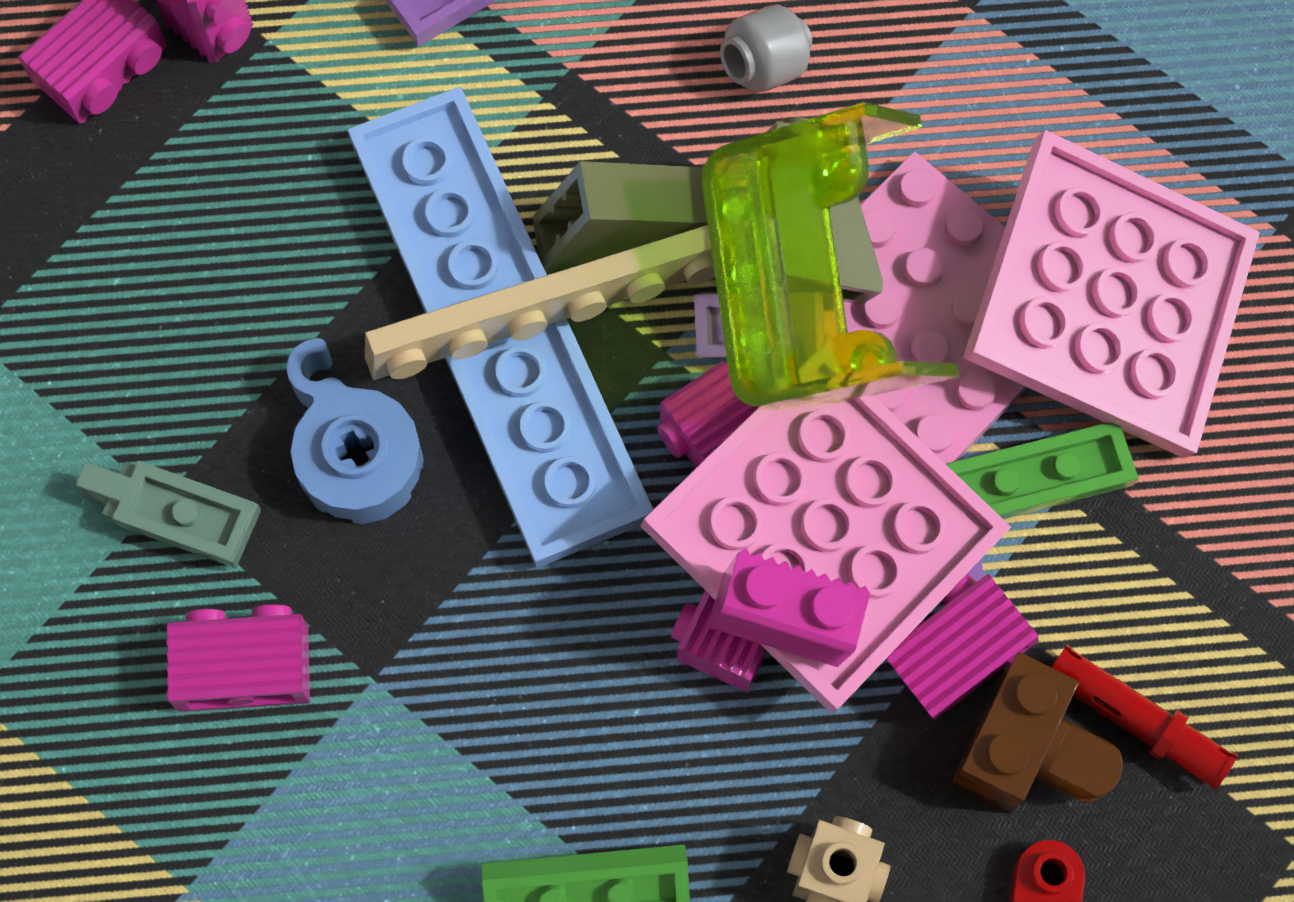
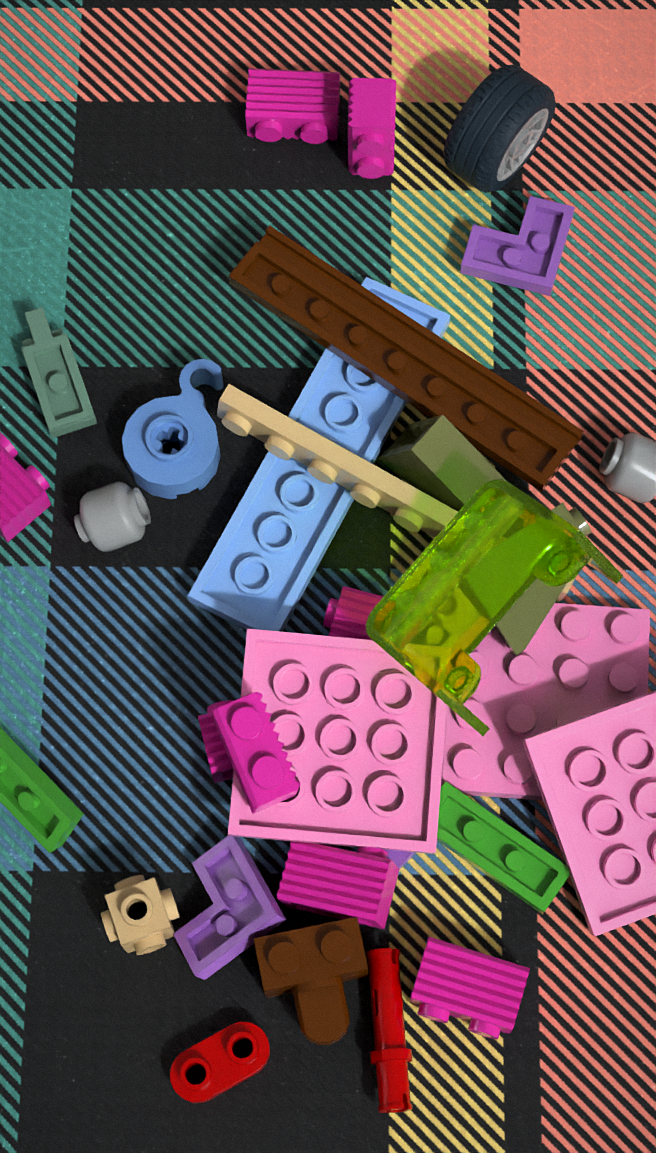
camera: 55 degrees right, 0 degrees up
none -> light grey head [74,482,151,552]
none -> medium lavender plate [173,836,286,980]
none -> reddish brown plate [229,225,584,492]
none -> dark pink brick [410,937,530,1039]

